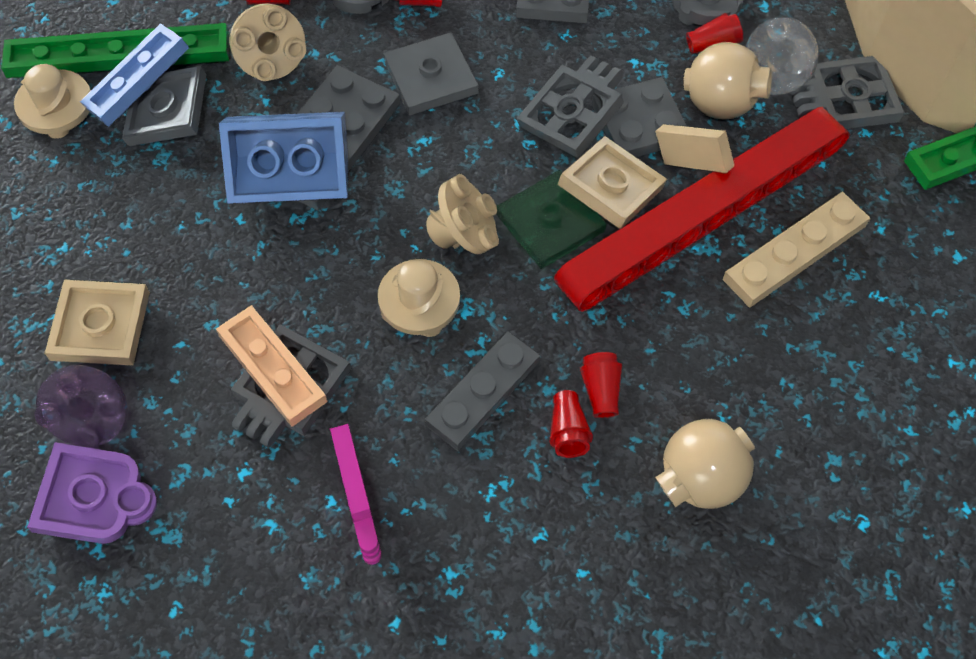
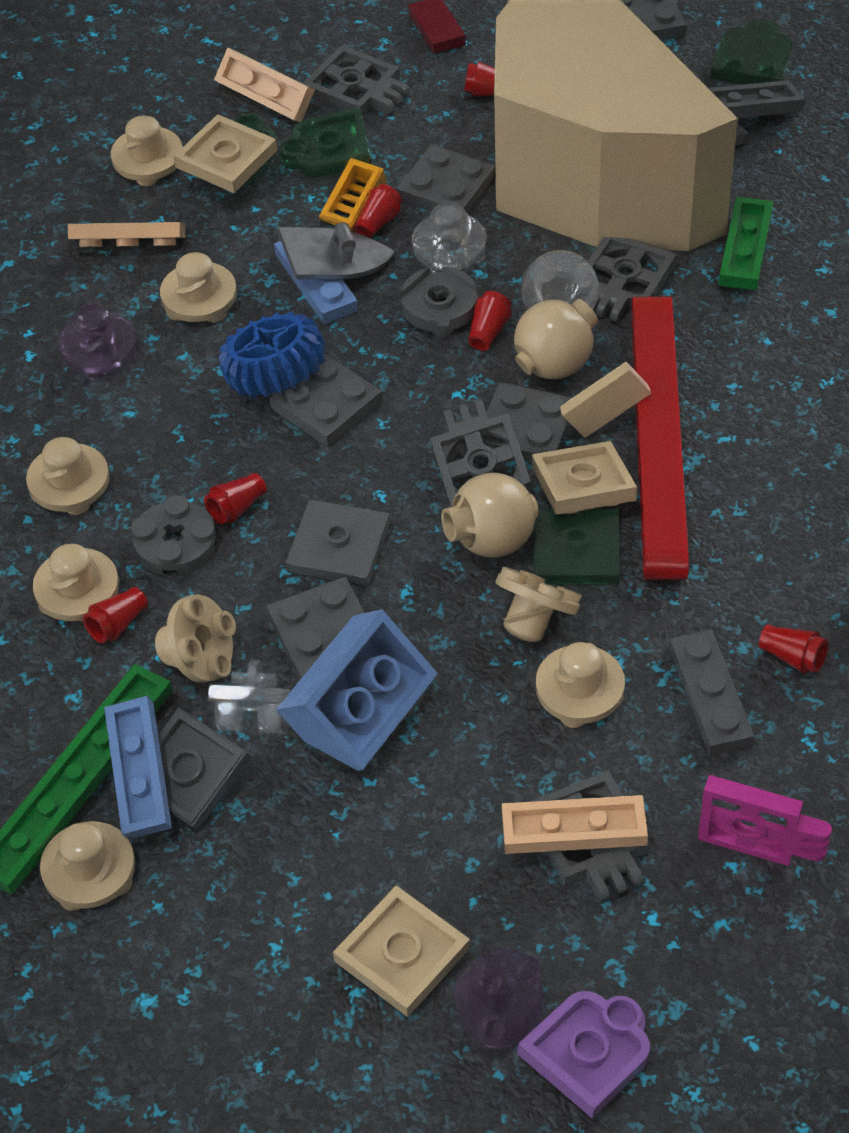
camera: 50 degrees left, 10 degrees down
red cone [580,352,622,418] -> none
tan plate [723,191,870,308] -> none
none -> clear hips [208,660,291,734]
none -> tan brick [441,473,539,558]

